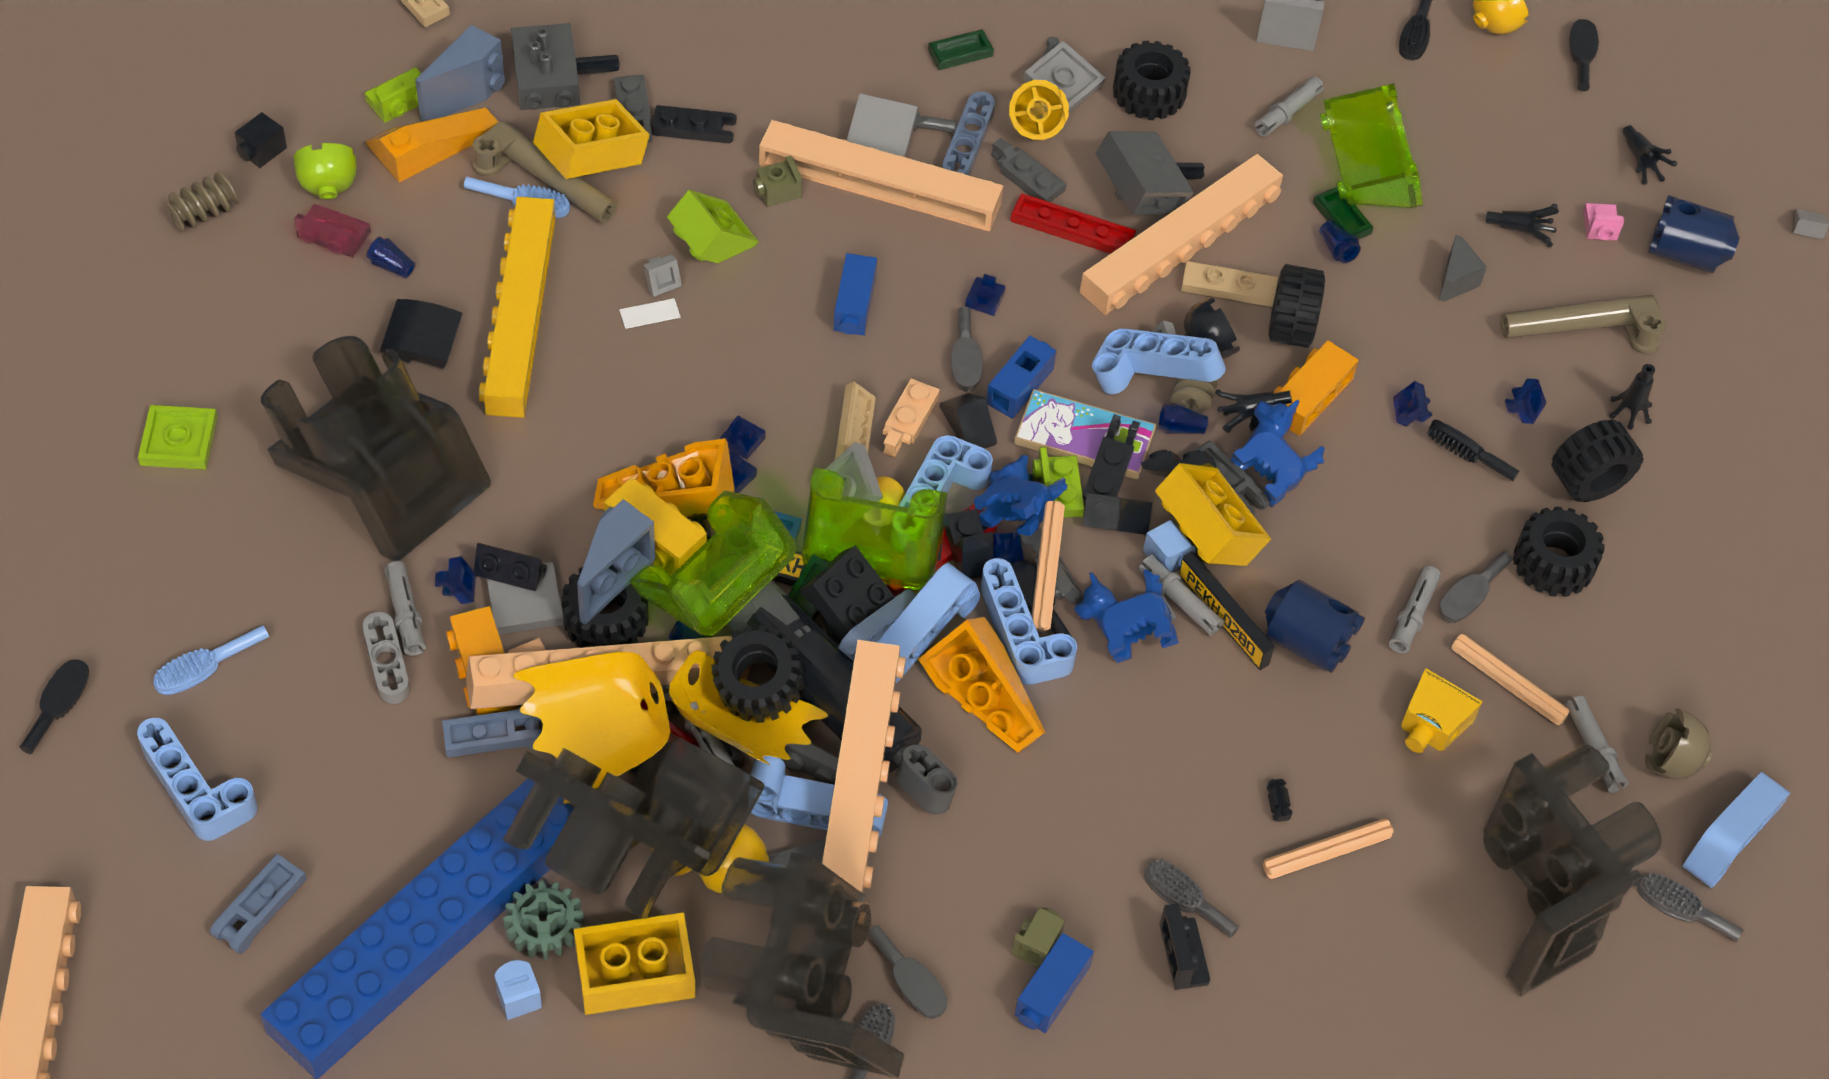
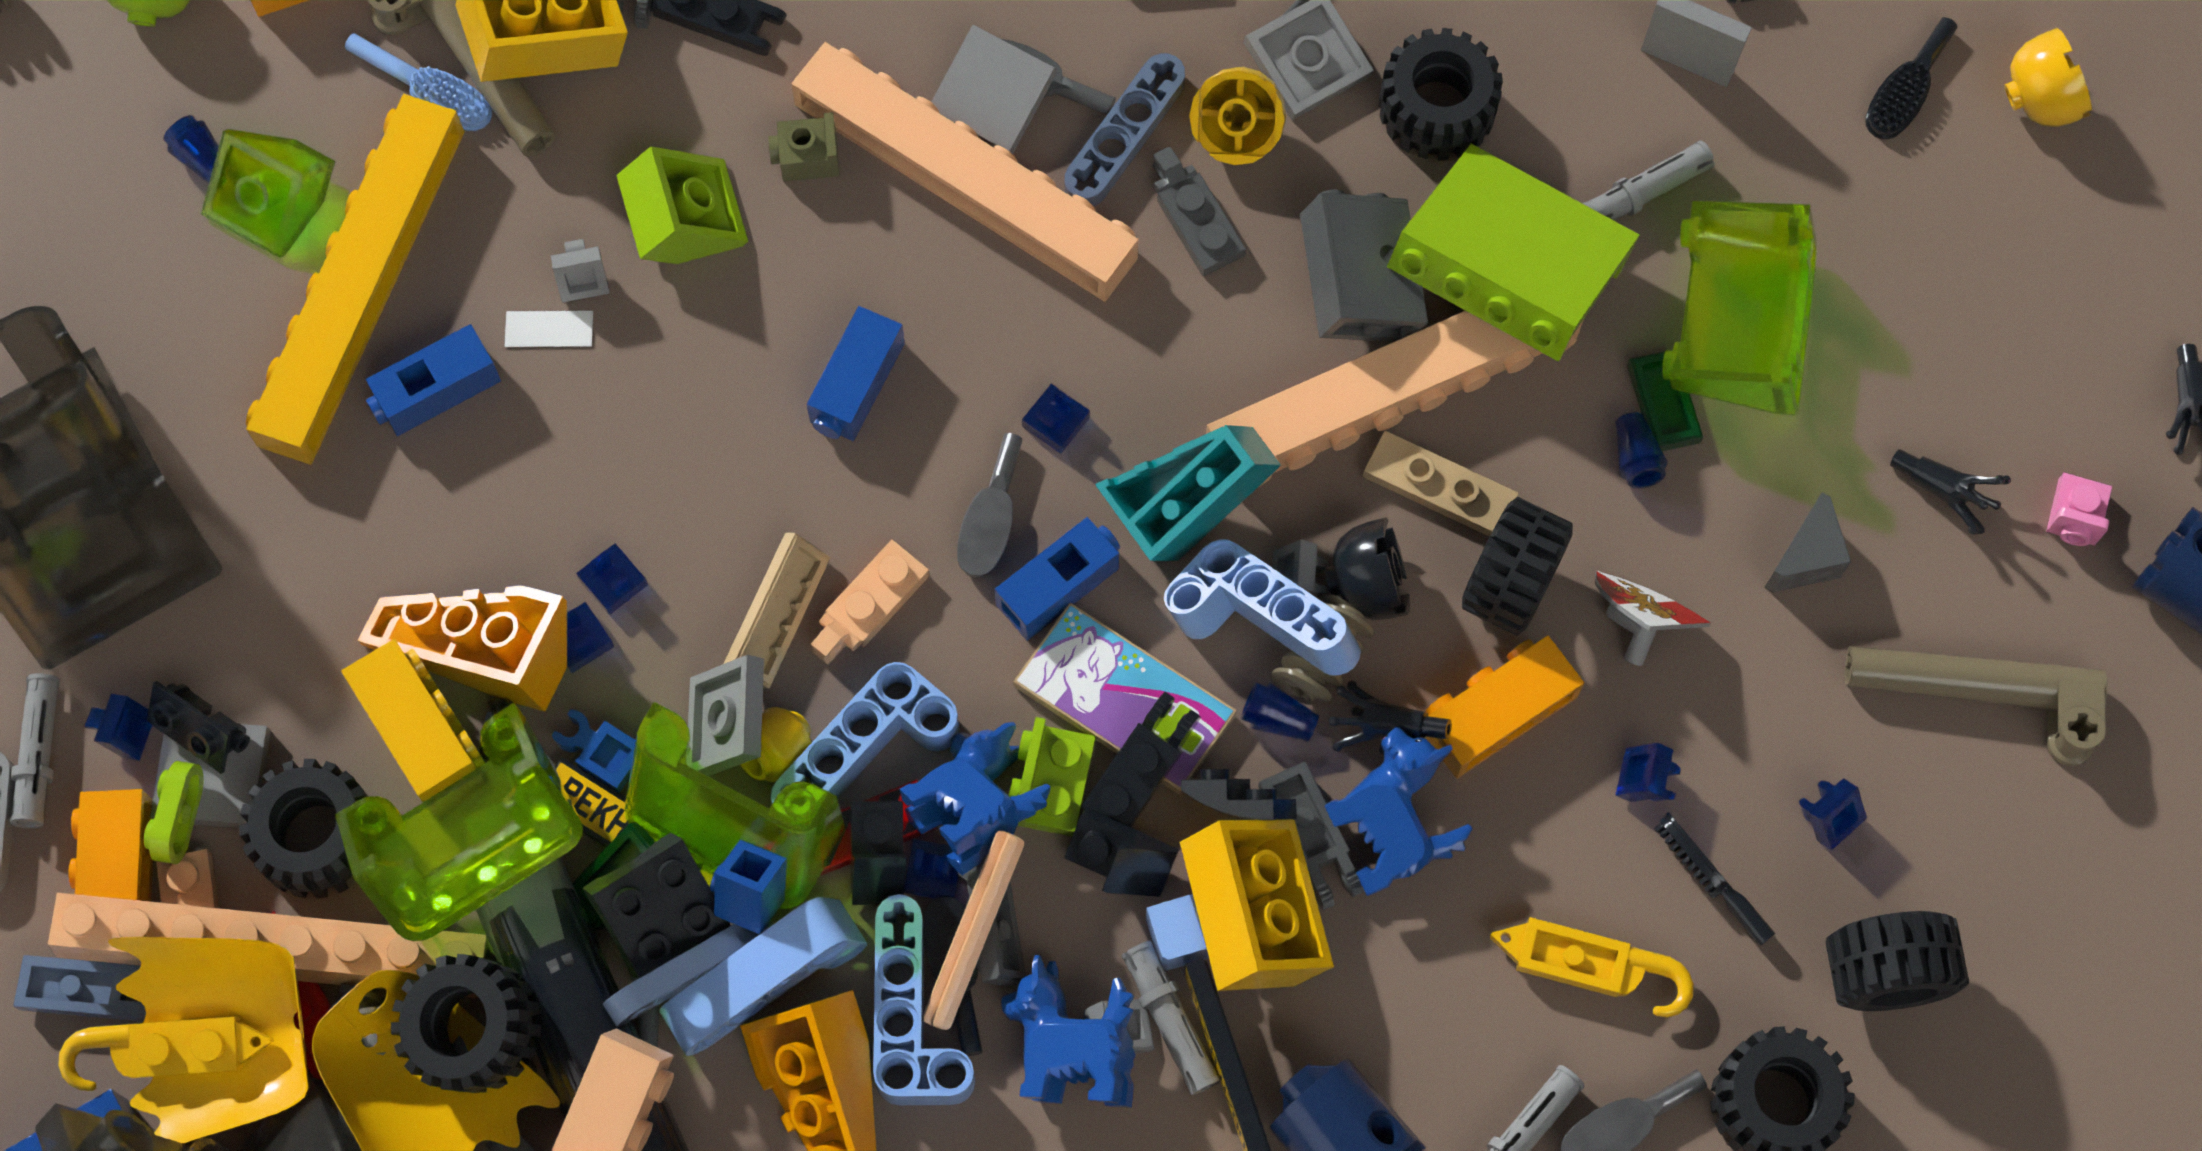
camera: 20 degrees right, 15 degrees up
clear pink bracket [294,203,371,258] -> none
black slope [379,299,462,369] -> none
sand blue slope [577,499,655,625] -> none
black slope [940,393,997,449] -> none
red tile [1010,193,1136,254] -> none
black piece [1570,19,1599,91] -> none
black piece [1610,364,1655,430] -> none
none -> yellow plate [58,1016,274,1092]
none -> lime plate [144,761,204,864]
none -> clear neon green slope [201,129,335,258]
none -> blue brick [366,324,501,437]
none -> blue brick [710,839,787,934]
none -> teal wedge [1095,425,1281,561]
none -> lime panel [1387,143,1640,362]
none -> yellow plate [1490,917,1694,1018]
none -> shield [1595,571,1711,666]

